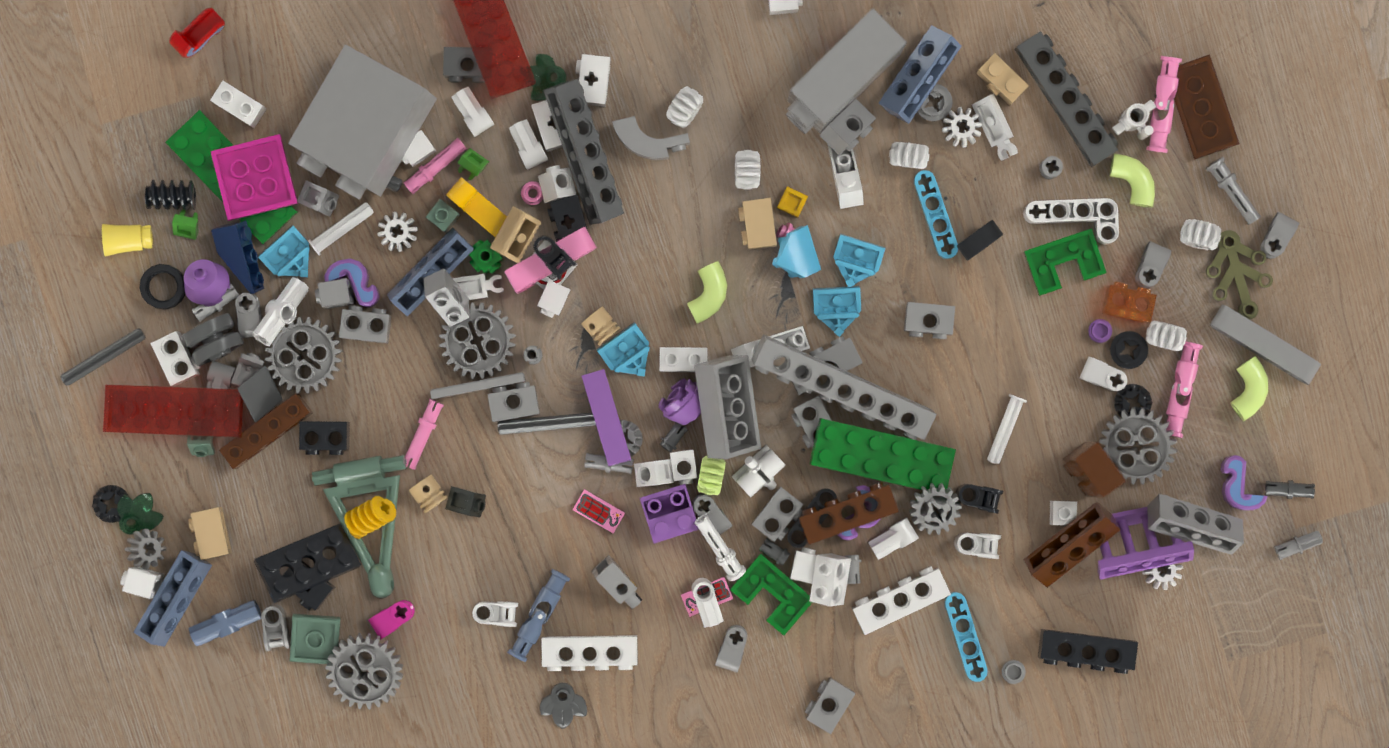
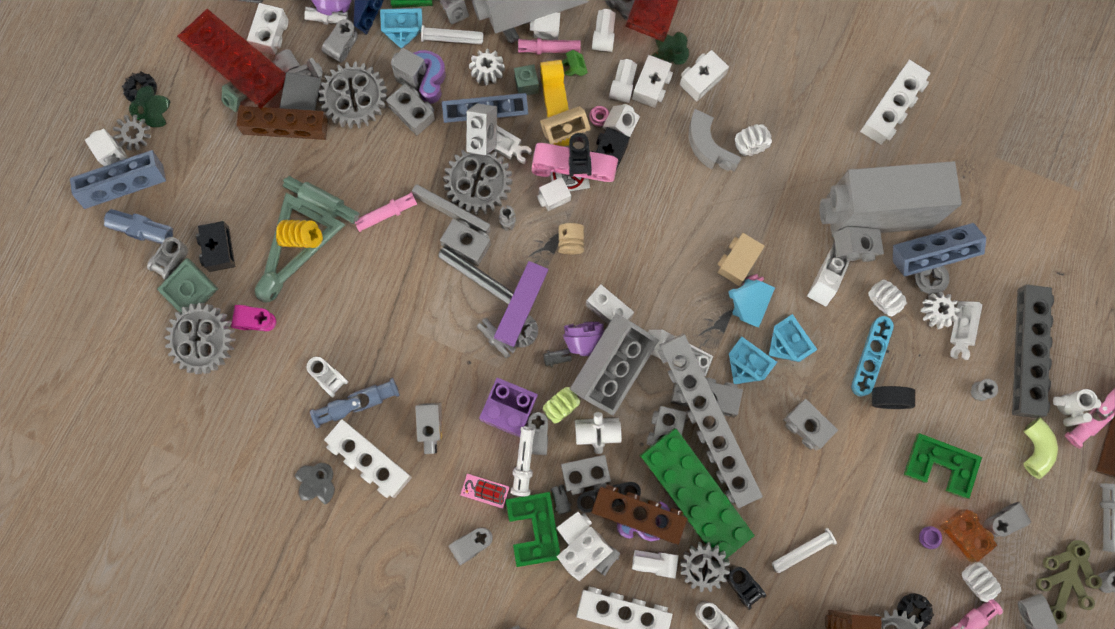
camera: 35 degrees right, 10 degrees down
dark grey wheel [182,313,244,366] -> none
tan brick [188,507,232,560] -> none
white piece [253,277,309,346] -> none
black plate [254,523,361,603] -> none
black brick [299,421,350,455] -> none
tan piece [409,474,448,514] -> none
pearl dark grey bracket [445,486,486,518] -> none
green brick [469,240,504,274] -> none
dark grey brick [543,79,624,225] -> none
tile [573,489,625,533] -> none
medium azure slope [596,322,650,377] -> none
white brick [634,459,674,487] -> none
white brick [670,450,697,485] -> none
yellowish green cylinder [687,261,727,324] -> none
white piece [692,578,724,628] -> none
white gear [734,150,761,190] -> none
yellow tile [777,186,808,218] -> none
tan brick [976,53,1029,106] -> none
white beam [1023,198,1119,245] -> none
white piece [1080,356,1127,391] -> none
black gear [1110,331,1148,369] -> none
white gear [1180,219,1221,250] -> none

